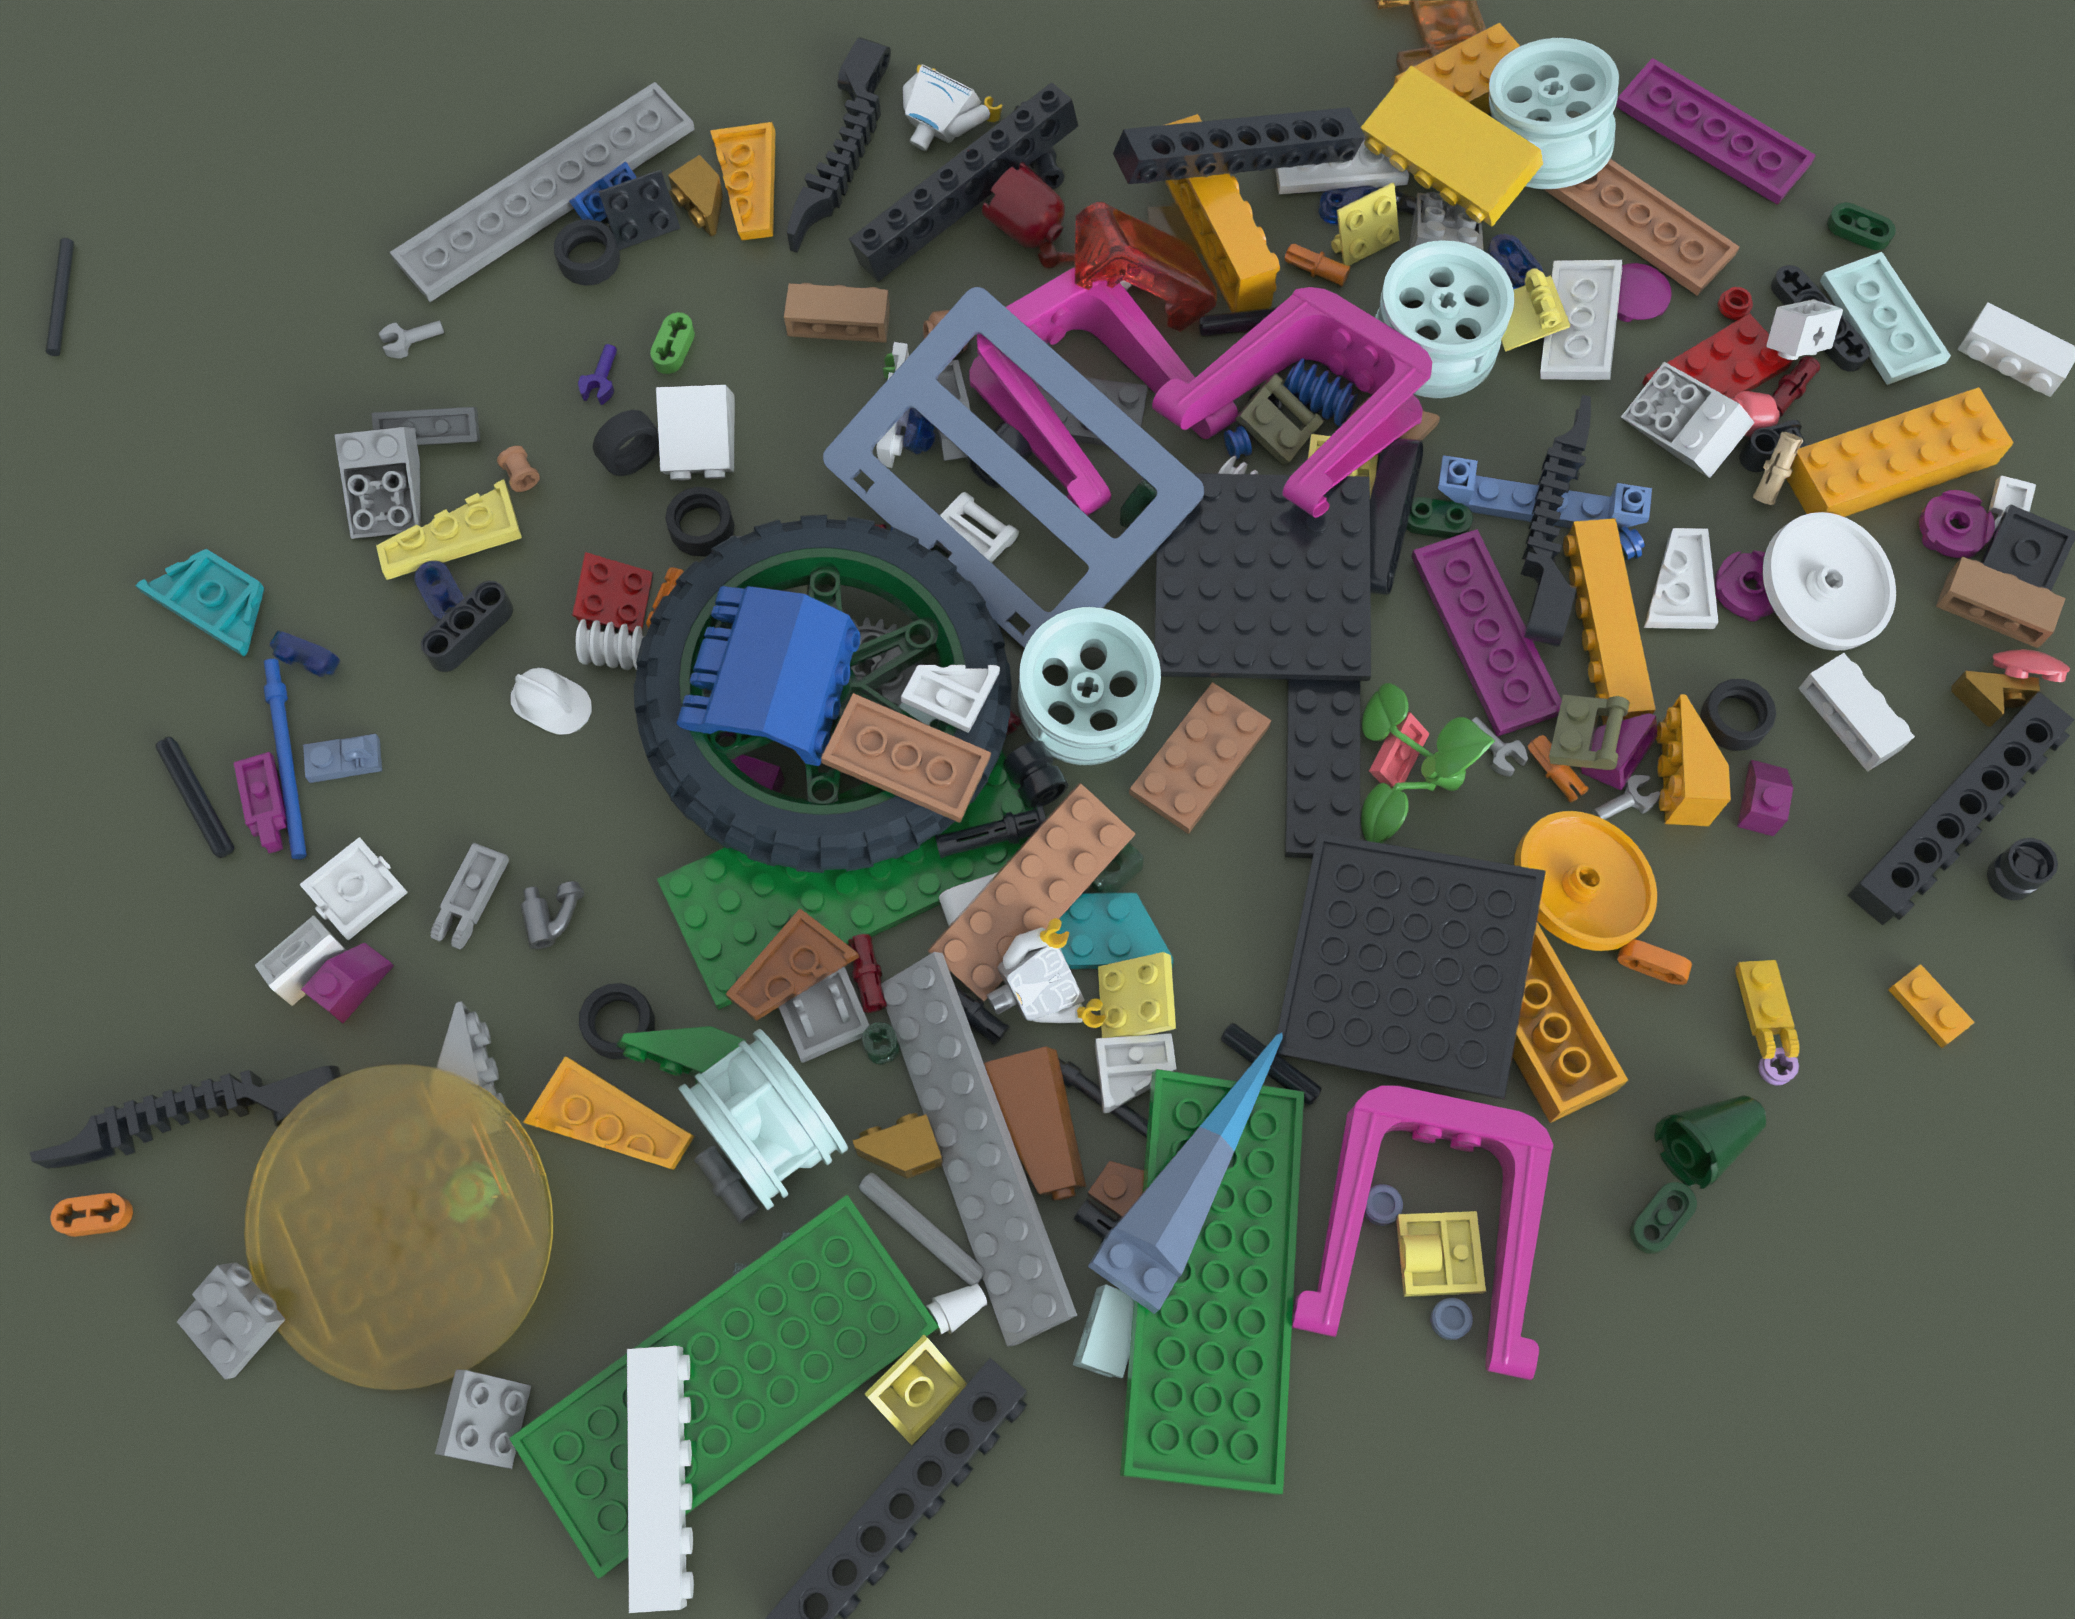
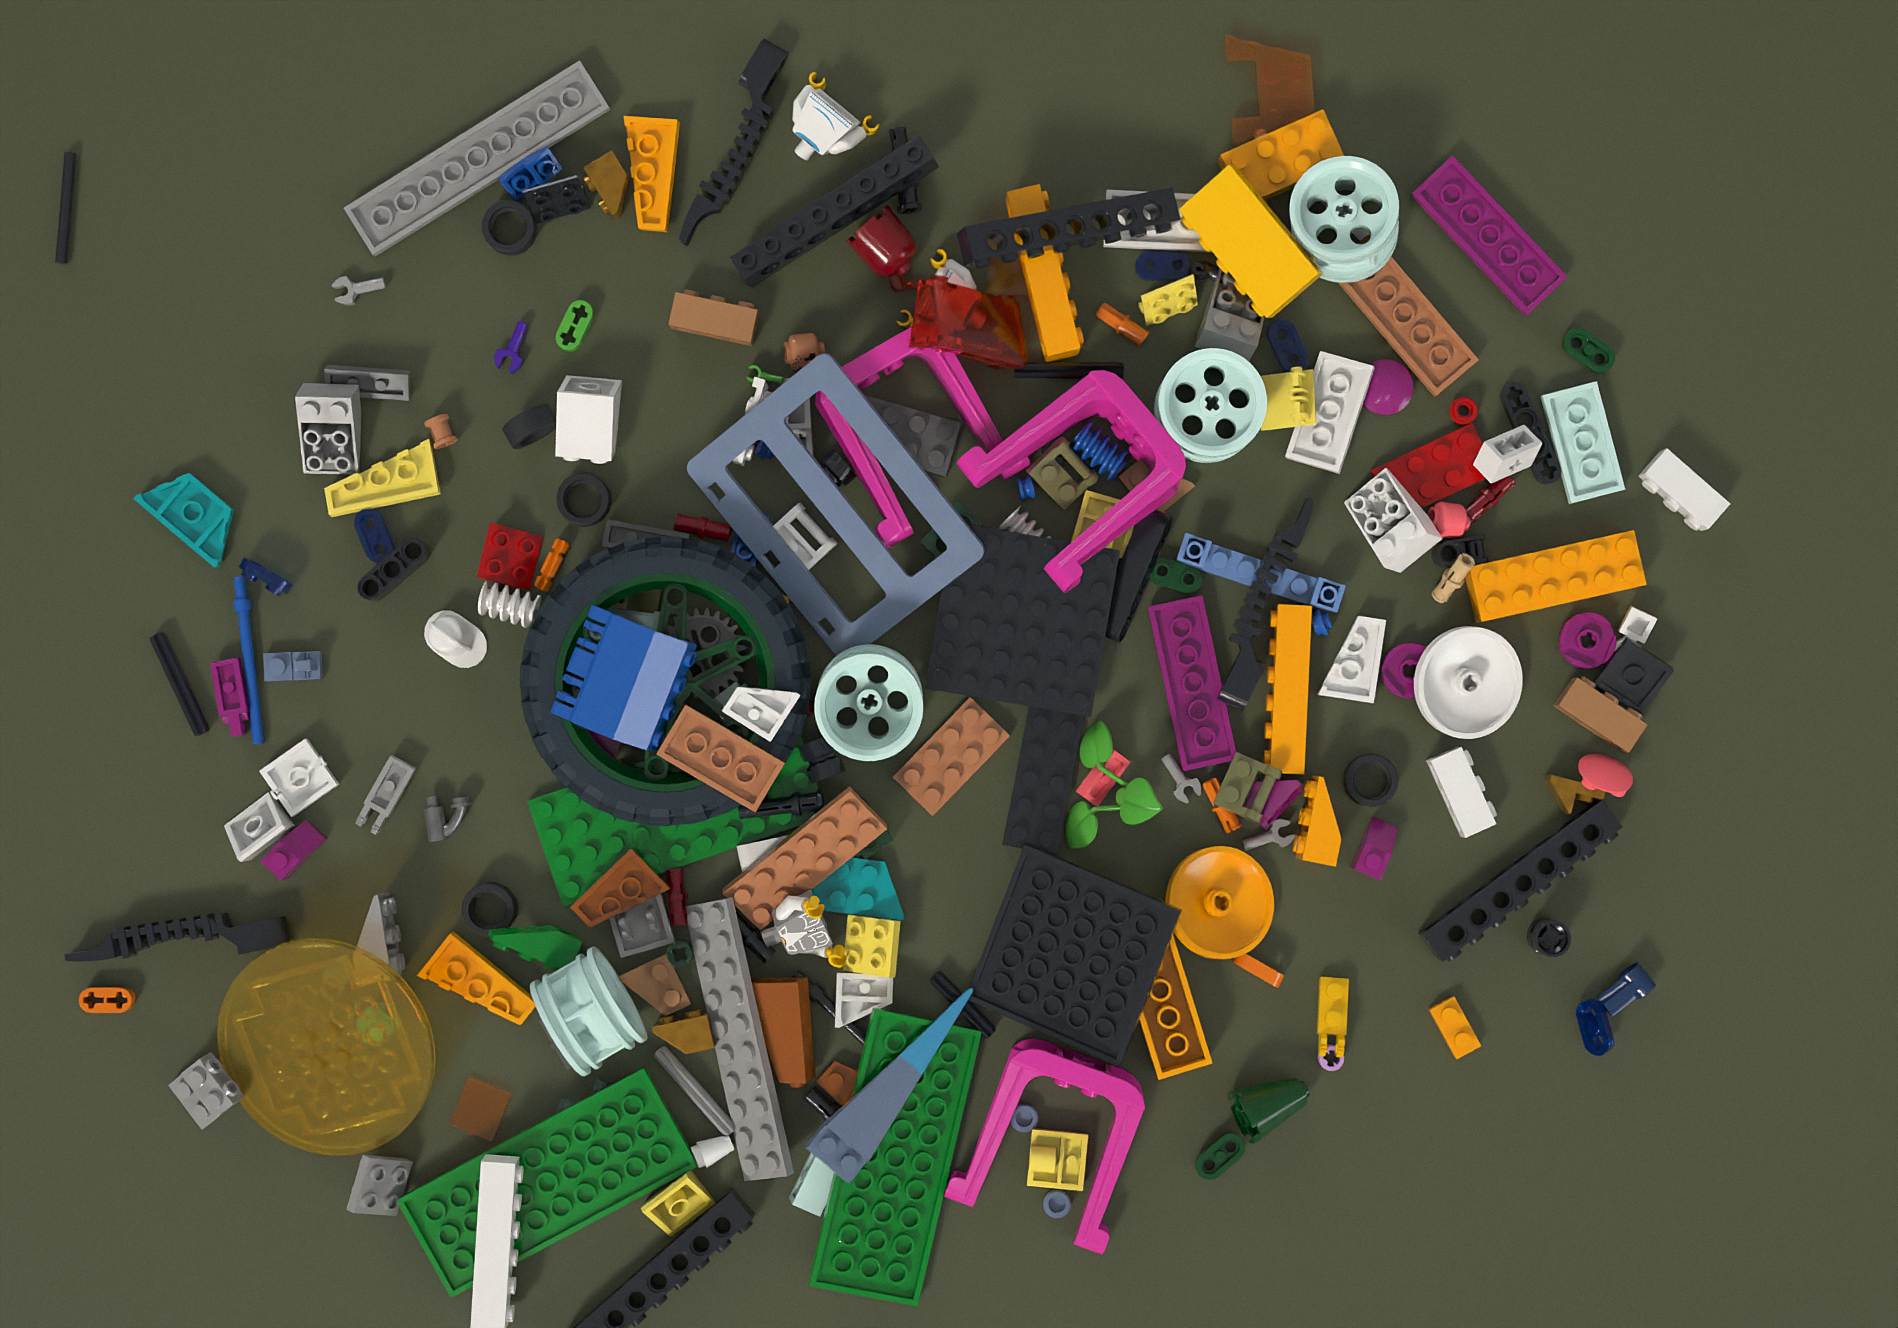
camera: 10 degrees right, 20 degrees up
none -> clear orange piece [449,1078,511,1141]
none -> medium nougat wing [618,953,692,1016]

